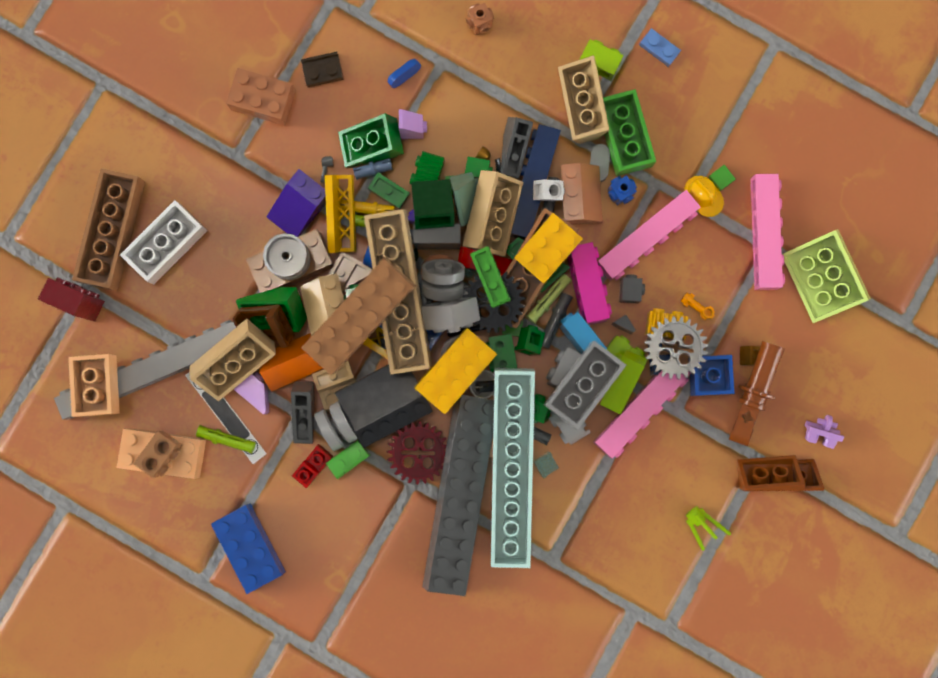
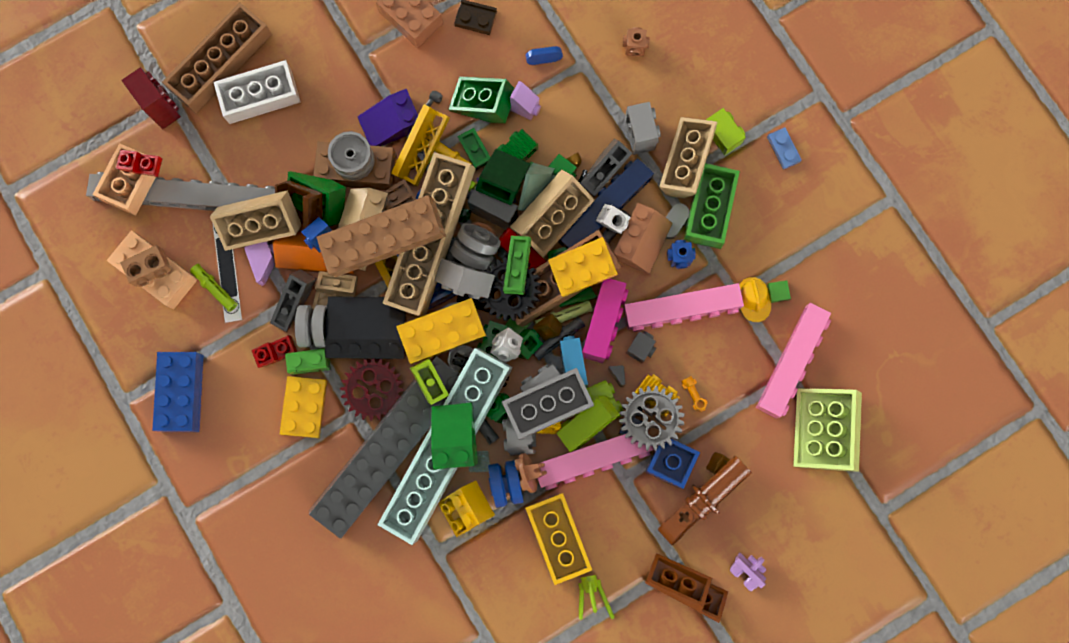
camera: 35 degrees right, 5 degrees down
sand blue pin [353,158,393,180] -> none
none -> red slope [116,150,163,177]
none -> yellow plate [280,376,327,439]
none -> blue brick [301,217,332,253]
none -> lime brick [410,359,449,405]
none -> green slope [431,402,478,470]
none -> yellow slope [438,480,495,537]
none -> blue wheel [488,460,524,508]
none -> white brick [490,327,523,363]
none -> nougat plate [515,453,547,493]
none -> yellow brick [525,493,592,585]
none -> pearl gold slope [533,314,562,340]
none -> light grey brick [625,102,661,155]

